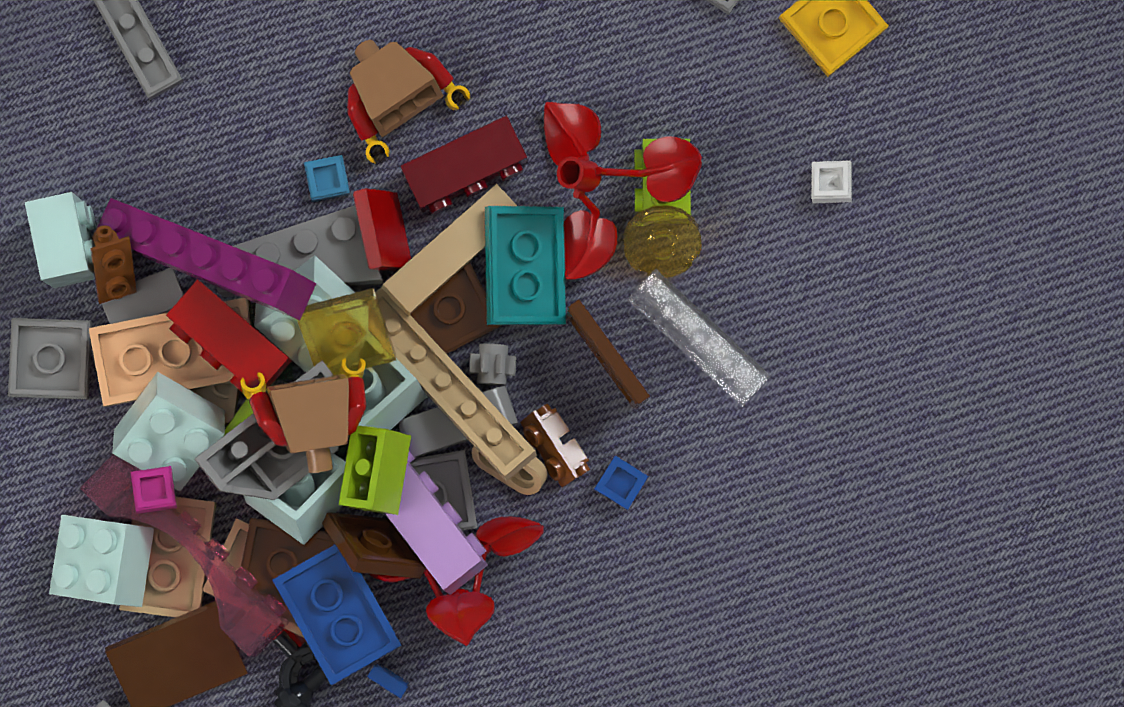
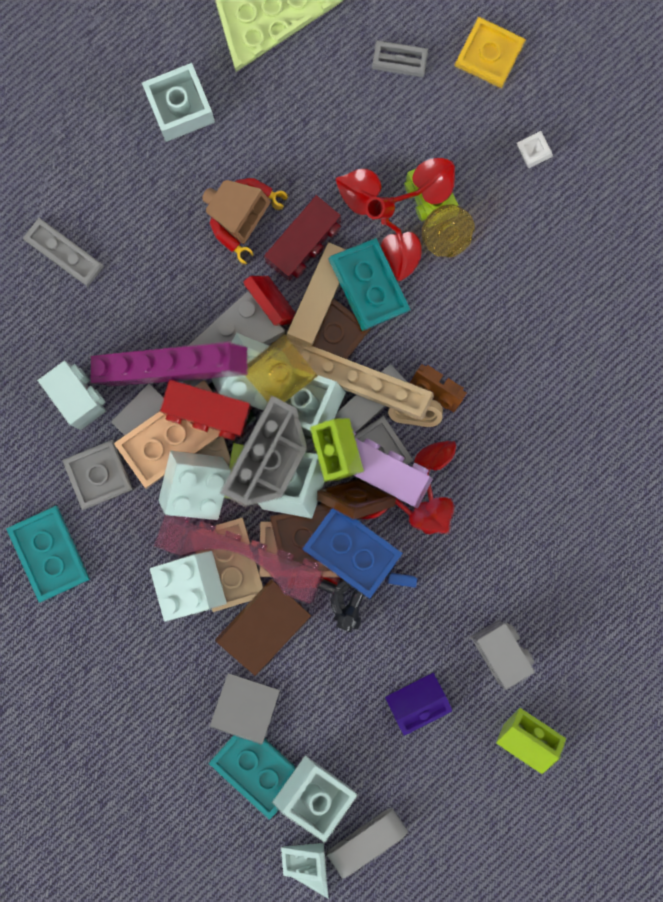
camera: 20 degrees left, 0 degrees up
dark orange hinge [90,225,137,304] -> none
dark pink tile [131,466,177,514] -> none
medium nougat torso [240,358,366,473] -> none
dark azure tile [304,155,351,202] -> none
light grey gear [469,344,516,386] -> none
reddish brown tile [567,299,650,409] -> none
blue plate [594,456,649,510] -> none
clear plate [627,269,771,407] -> none

